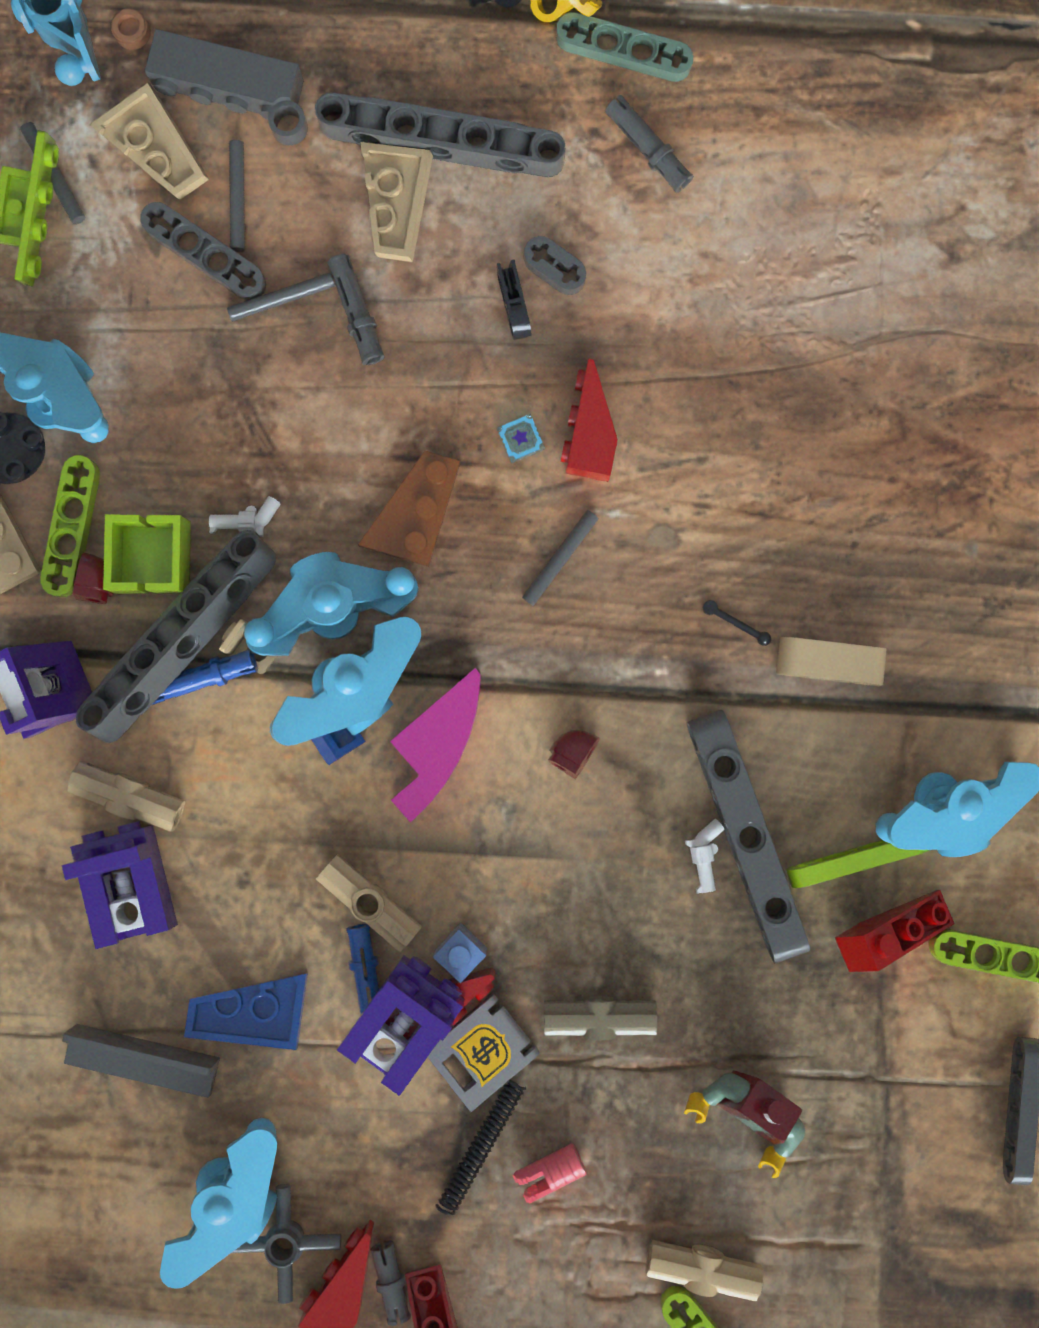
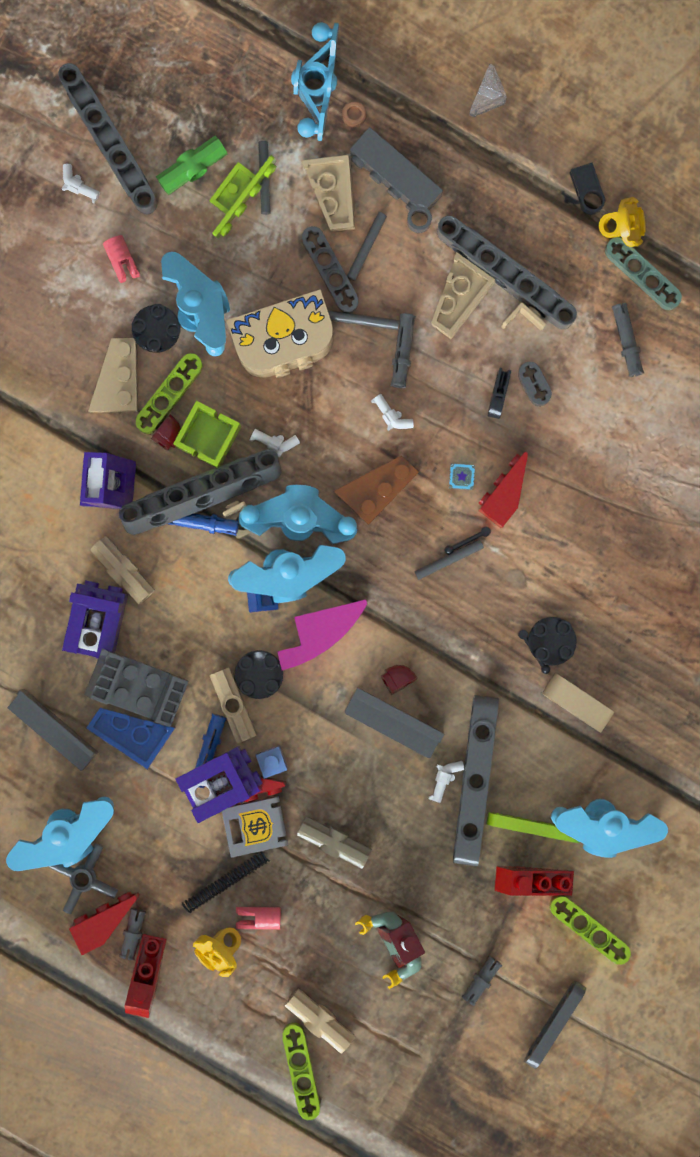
camera: 30 degrees right, 0 degrees up
none -> dark grey plate [84,648,189,727]
none -> yellow tile [193,927,241,977]
none -> tan brick [226,290,333,378]
none -> black dish [235,650,283,699]
none -> dark grey panel [345,687,445,758]
none -> white piece [371,394,413,431]
none -> black hinge [444,527,491,555]
none -> dark grey pin [462,956,502,1006]
none -> tan bracket [501,303,546,331]
none -> black dish [528,617,577,666]

